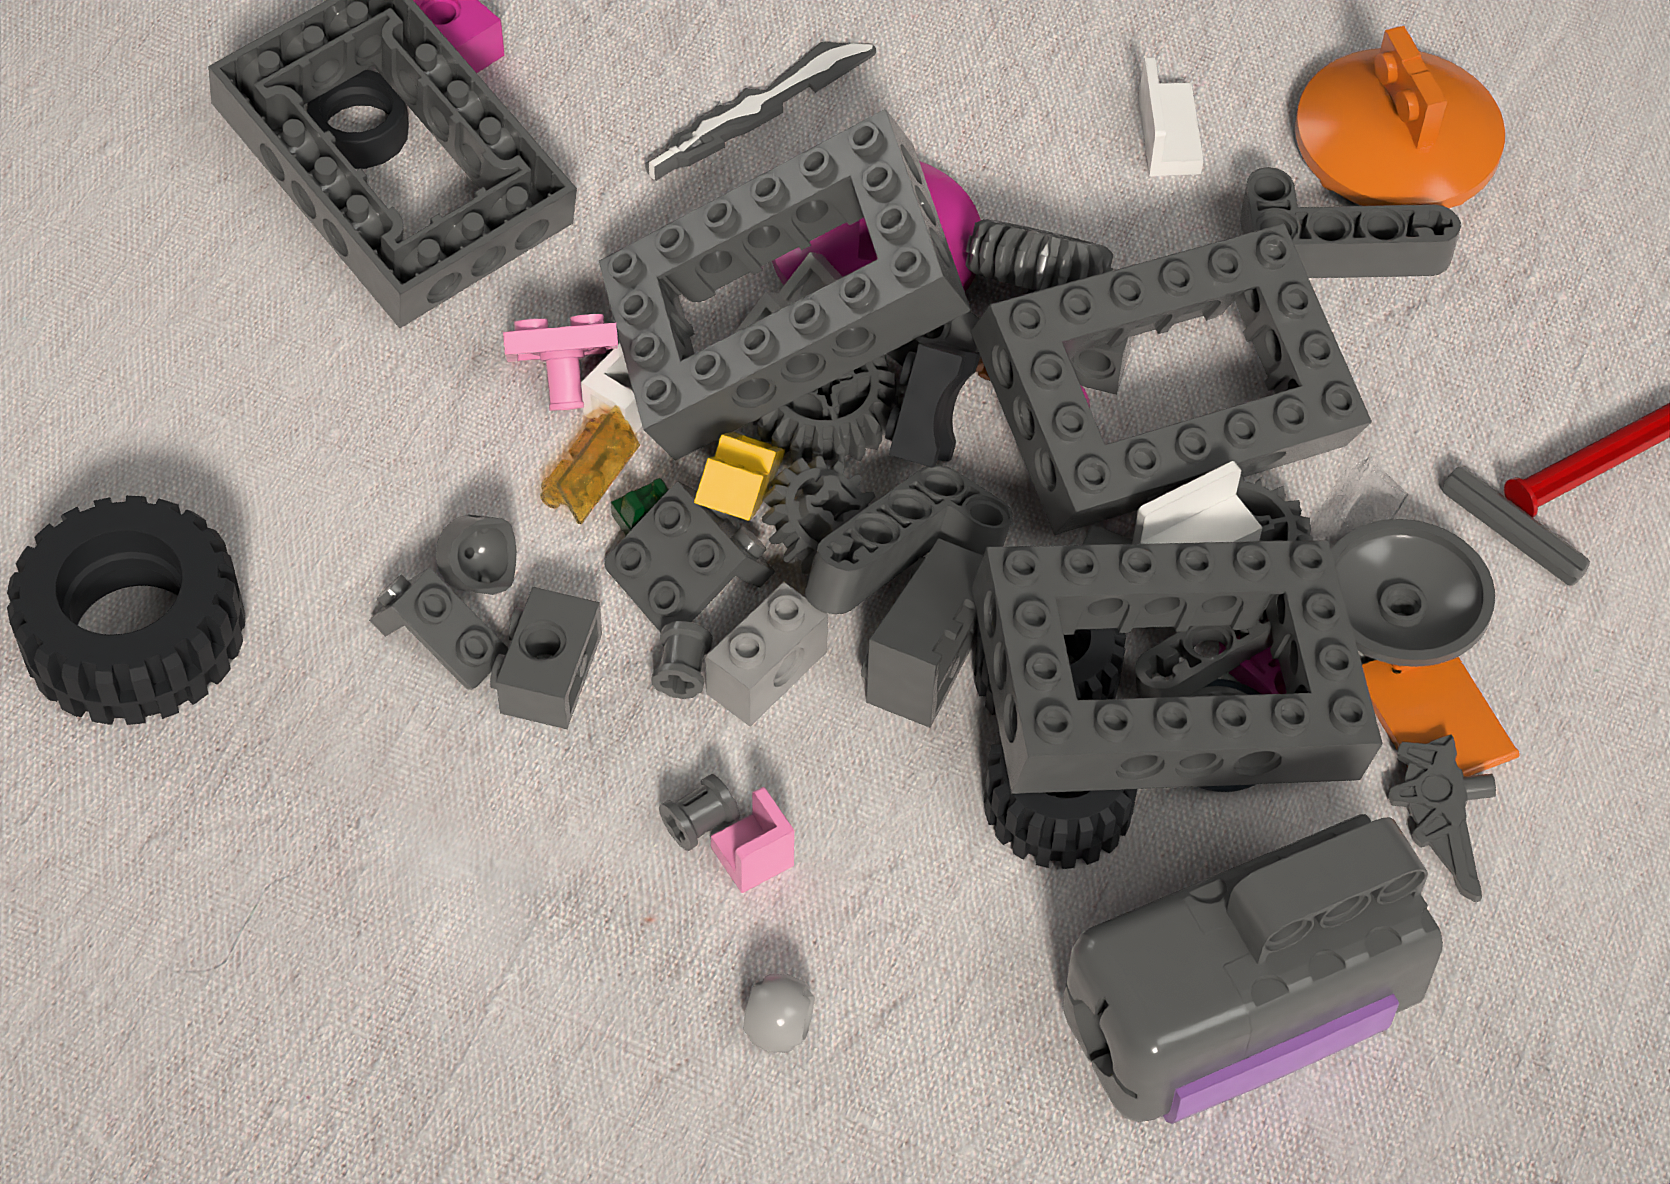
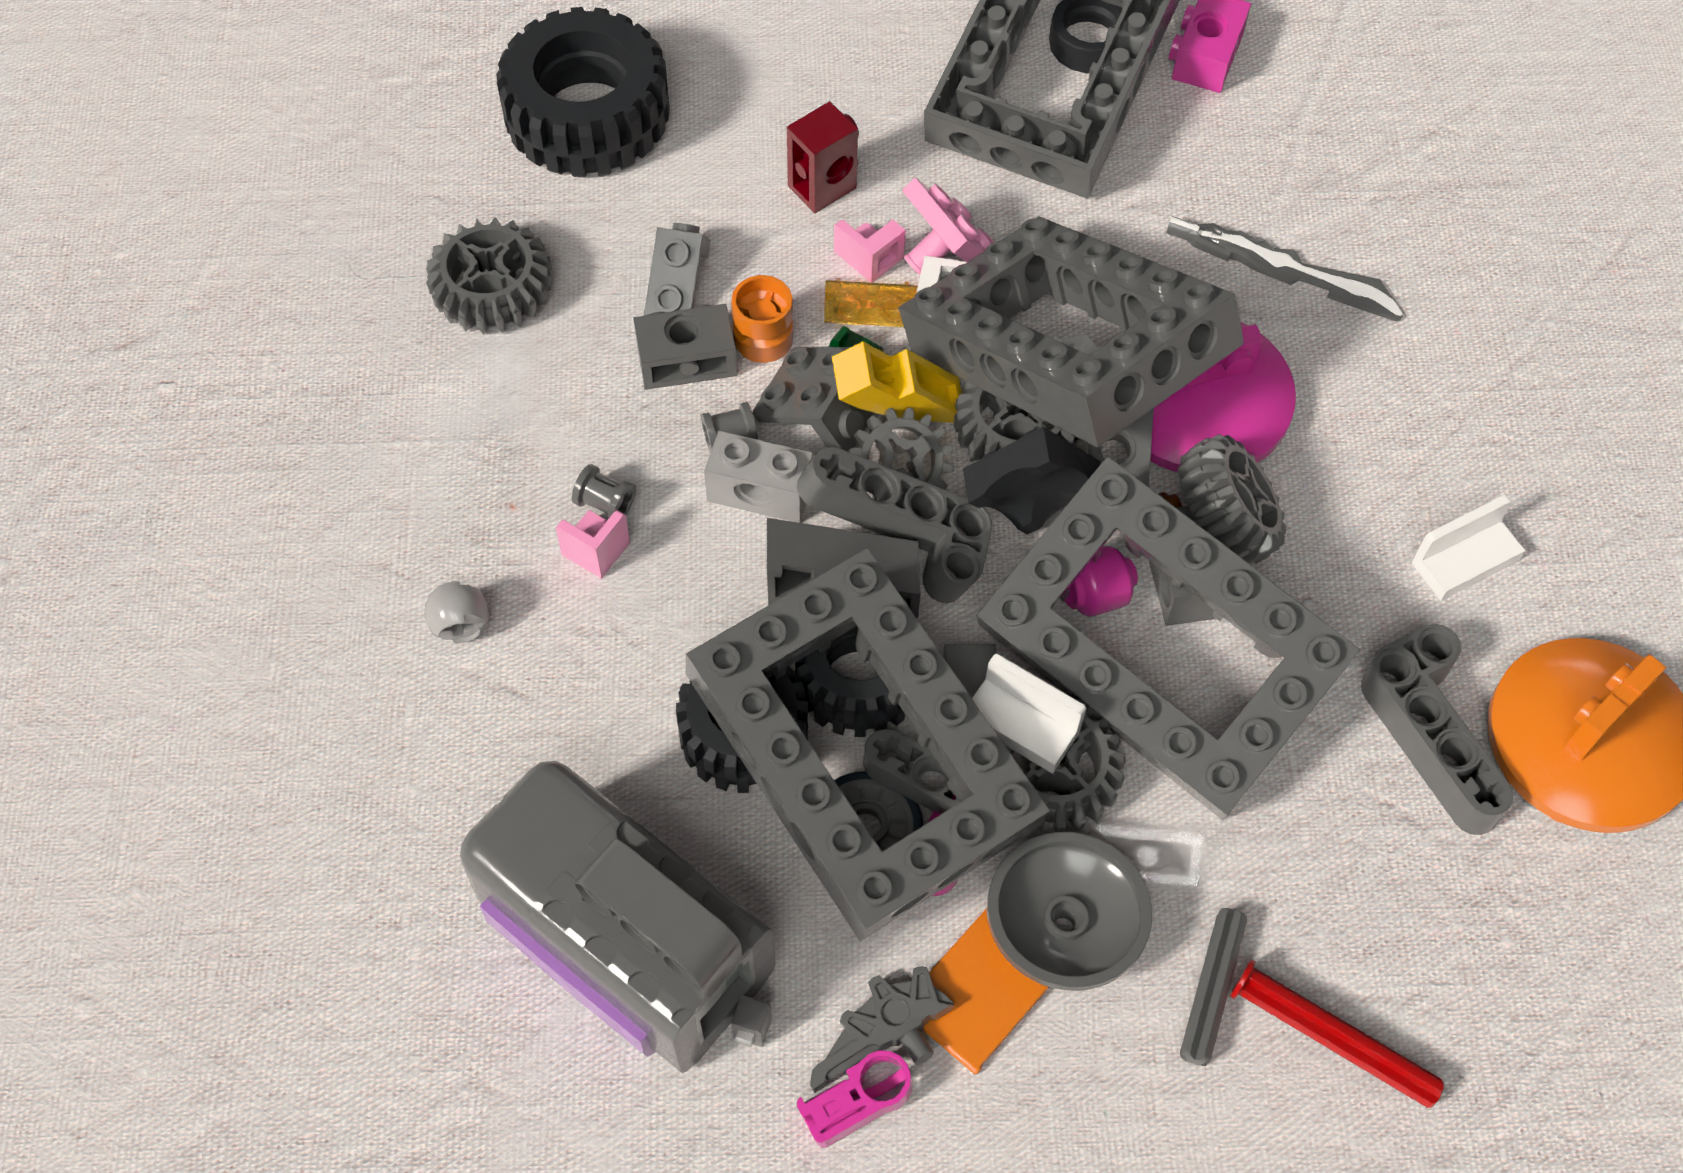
camera: 65 degrees right, 5 degrees up
dark grey piece [435,514,517,595] -> none
none -> dark grey gear [426,217,552,335]
none -> orange wheel [731,275,793,363]
none -> dark red brick [786,101,859,214]
none -> dark pink piece [797,1050,913,1148]
none -> bright pink panel [834,219,905,283]

